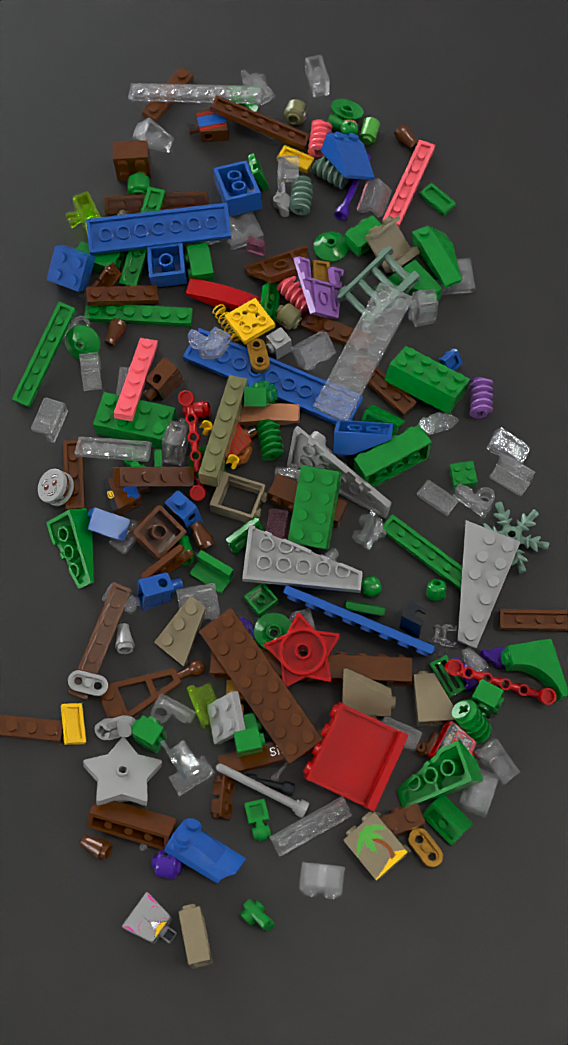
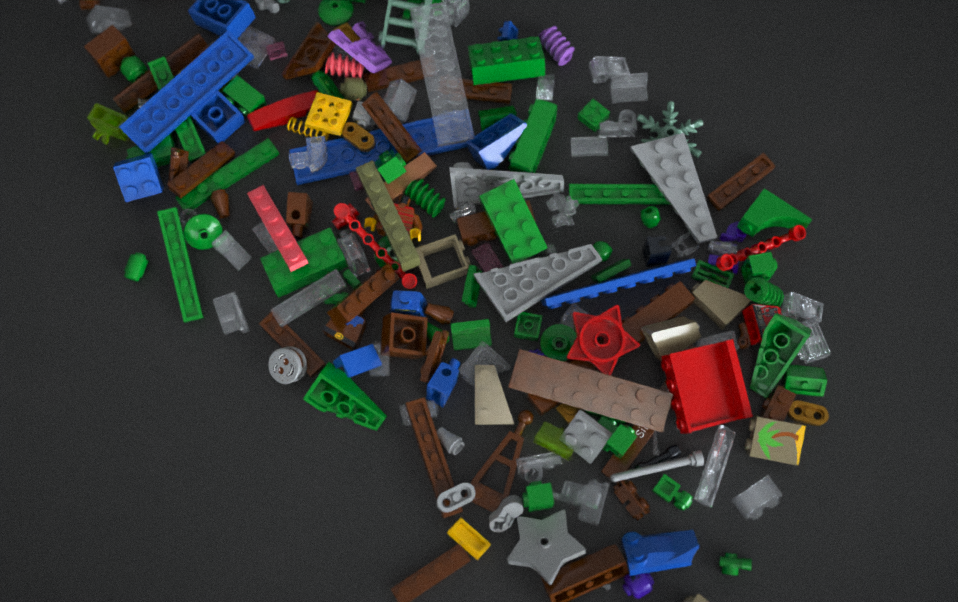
camera: 40 degrees left, 5 degrees up
none -> green brick [124,252,149,282]
none -> reddish brown plate [362,92,422,163]

